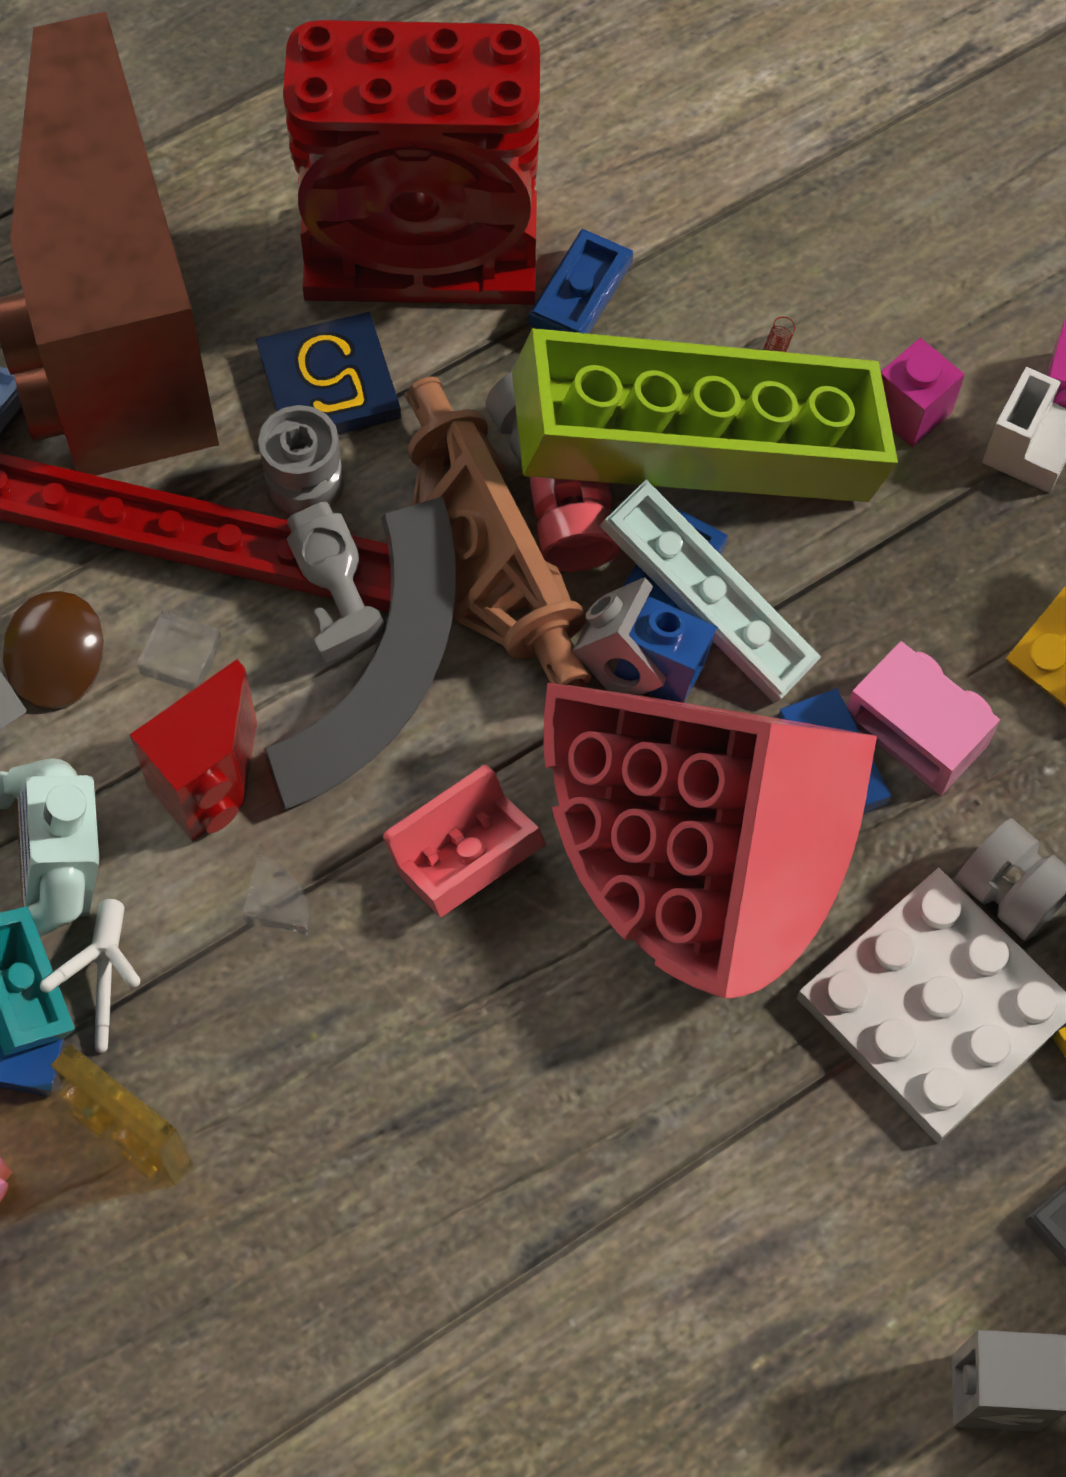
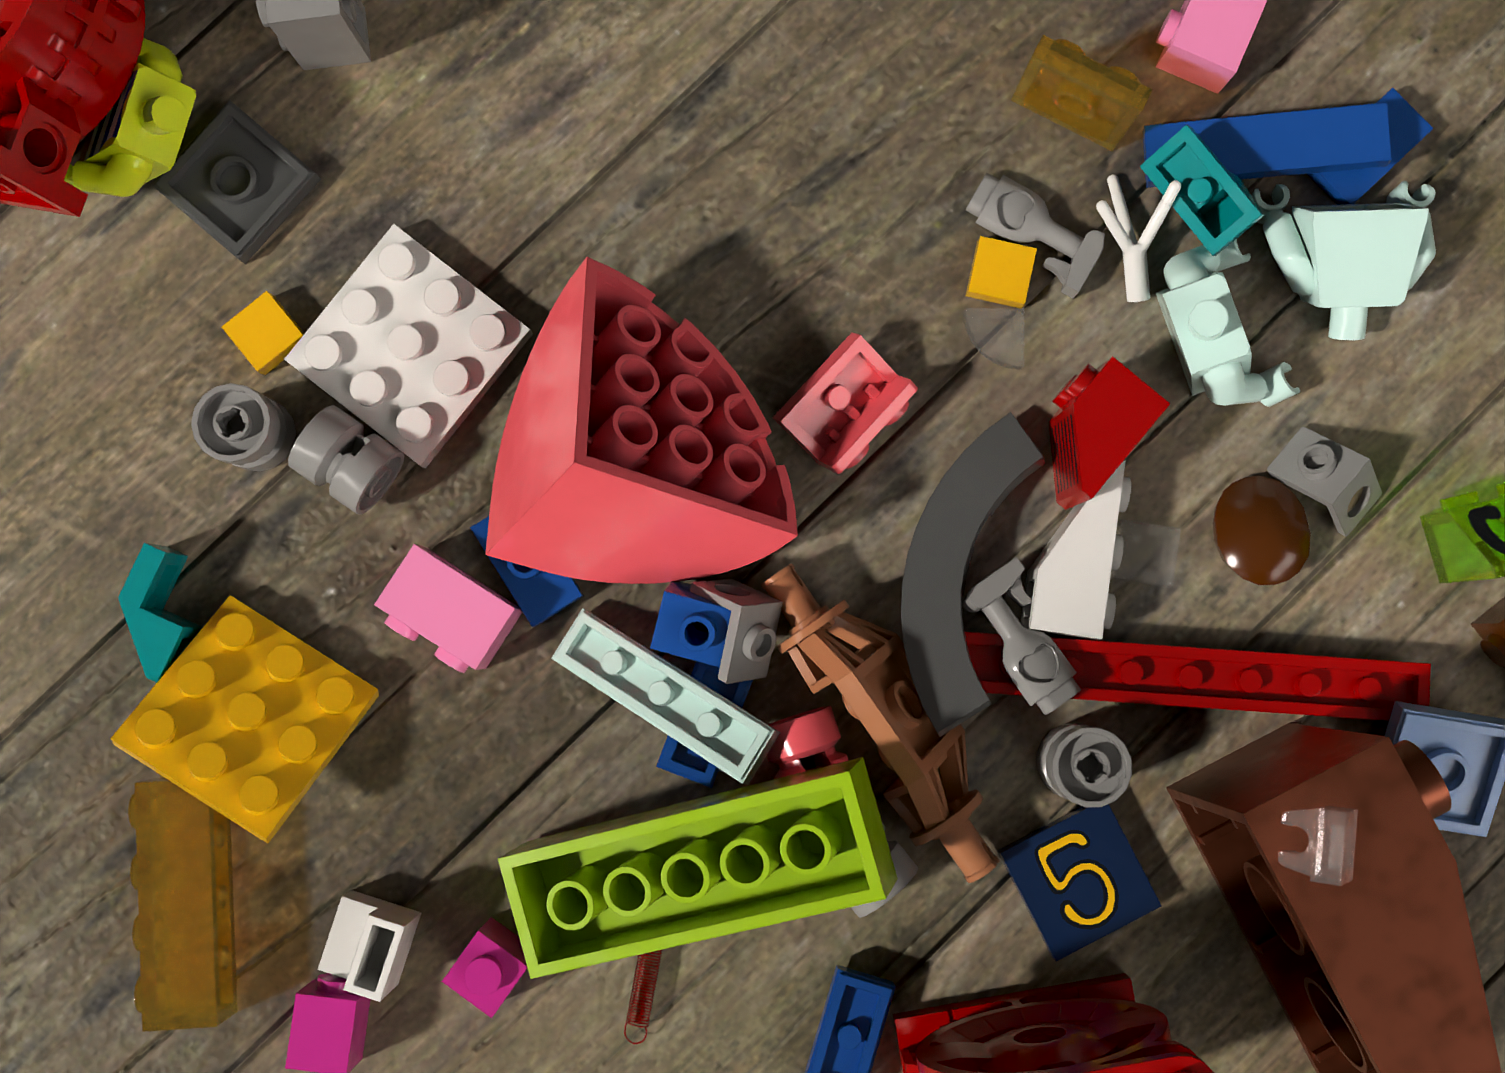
camera: 170 degrees right, 20 degrees up
none -> light grey piece [965,173,1105,299]
none -> yellow tile [965,236,1037,309]
none -> white slope [1020,461,1131,639]
none -> clear tile [1278,805,1358,886]

